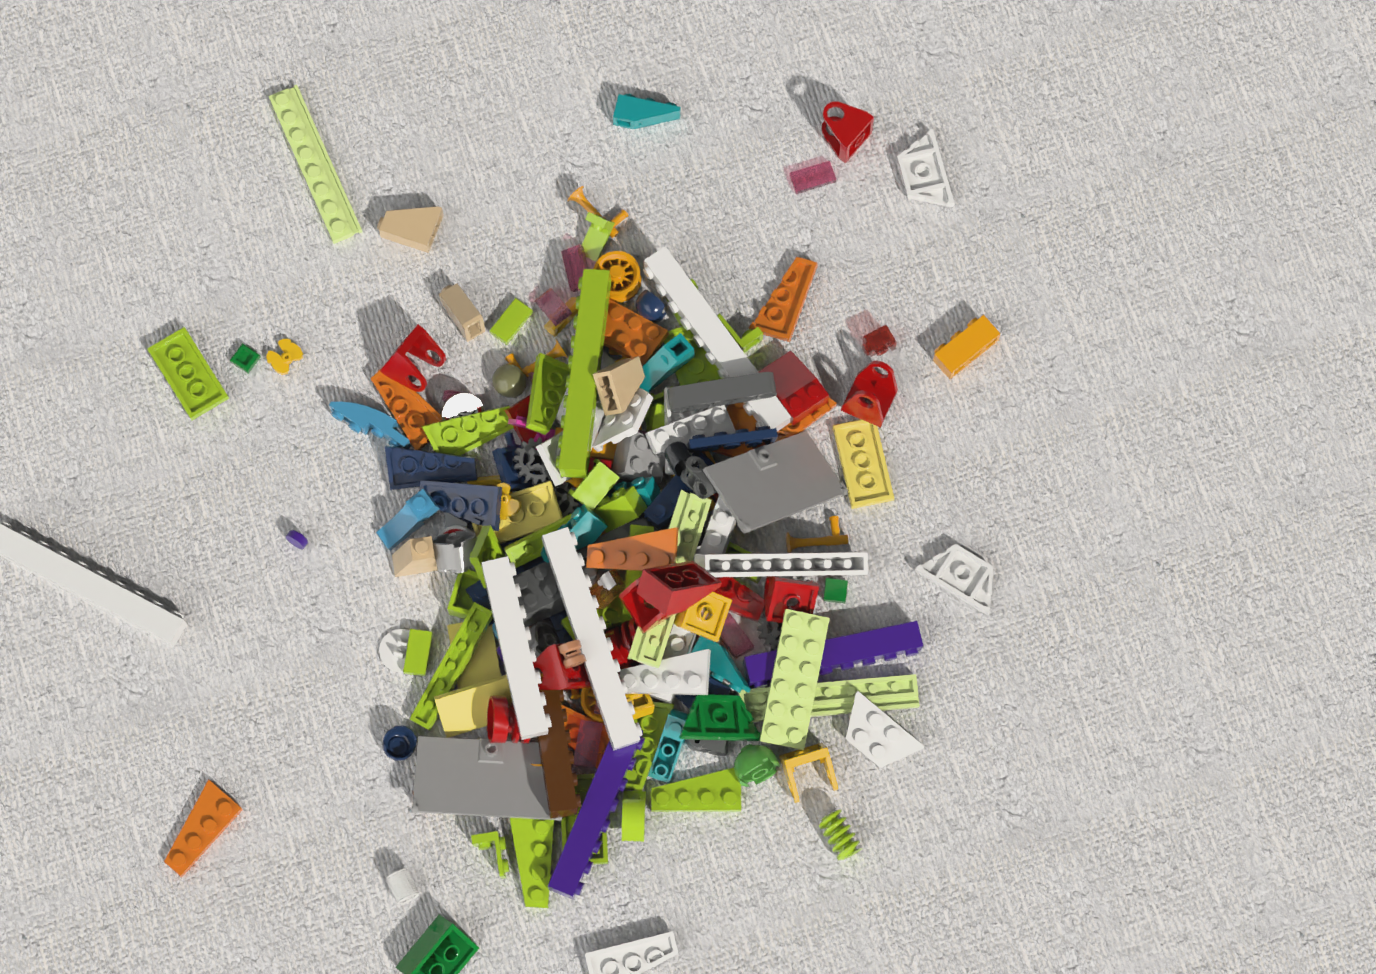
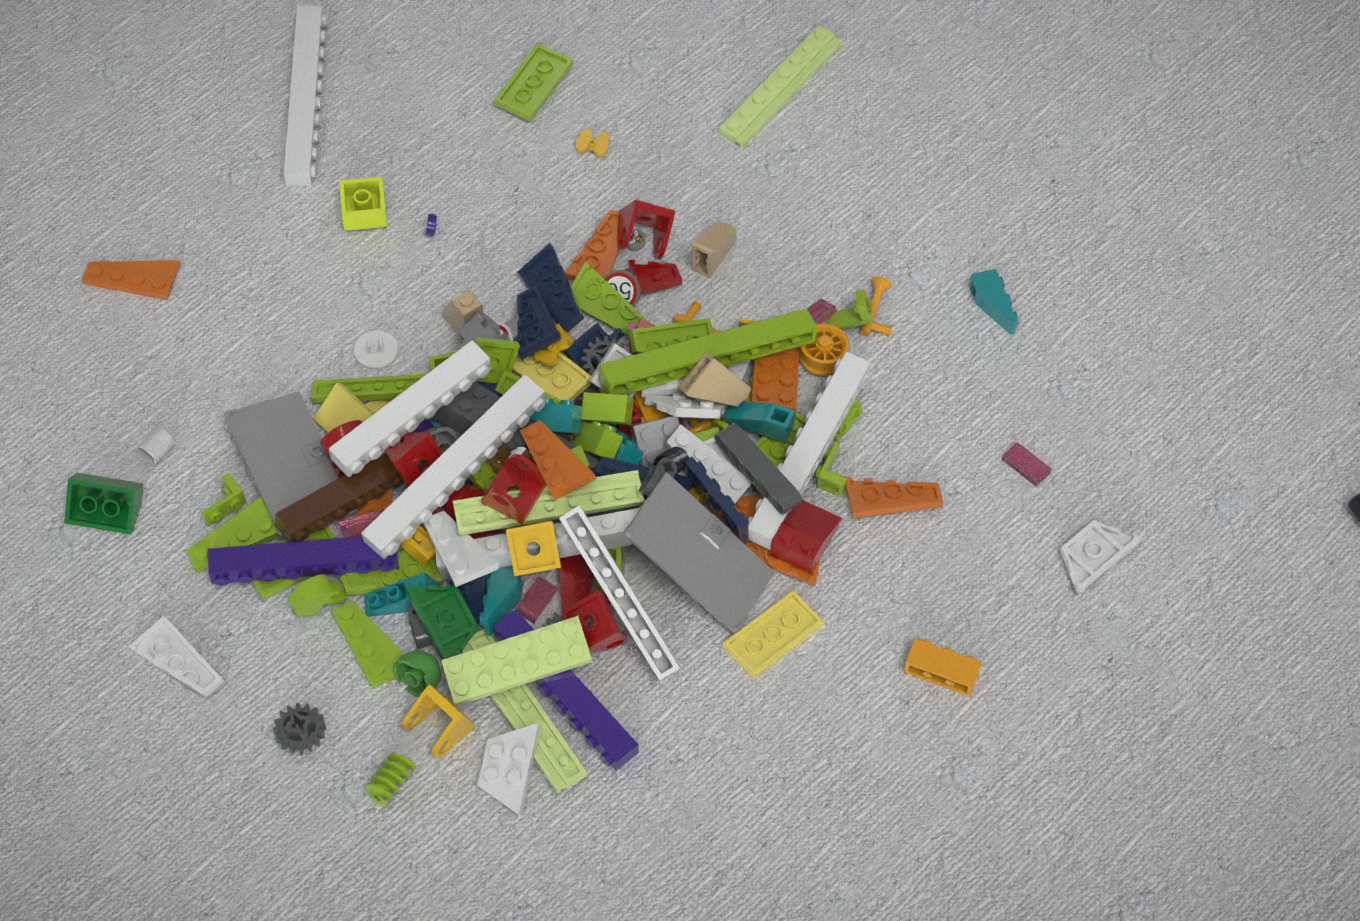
camera: 60 degrees right, 15 degrees down
green tile [230,343,261,374] -> none
dark azure slope [329,402,411,449] -> none
dark azure slope [376,489,440,551] -> none
tan slope [377,206,444,253] -> none
dark blue hair [382,725,417,761] -> none
lime tile [403,629,433,677] -> none
lime tile [489,298,533,345] -> none
olive hair [492,364,527,398] -> none
clear pink tile [534,288,572,327] -> none
nougat wheel [558,640,587,668] -> none
dark blue hair [636,290,667,323] -> none
red slope [636,561,722,616] -> none
light orange piece [786,516,848,553] -> none
red hose [821,101,874,164] -> none
green tile [823,578,848,604] -> none
red hose [841,361,898,428] -> none
clear red brick [861,325,897,357] -> none
white wing [915,544,994,616] -> none
none -> dark grey gear [273,703,327,755]
none -> neon yellow brick [339,177,387,231]
none -> red wing [628,260,682,295]

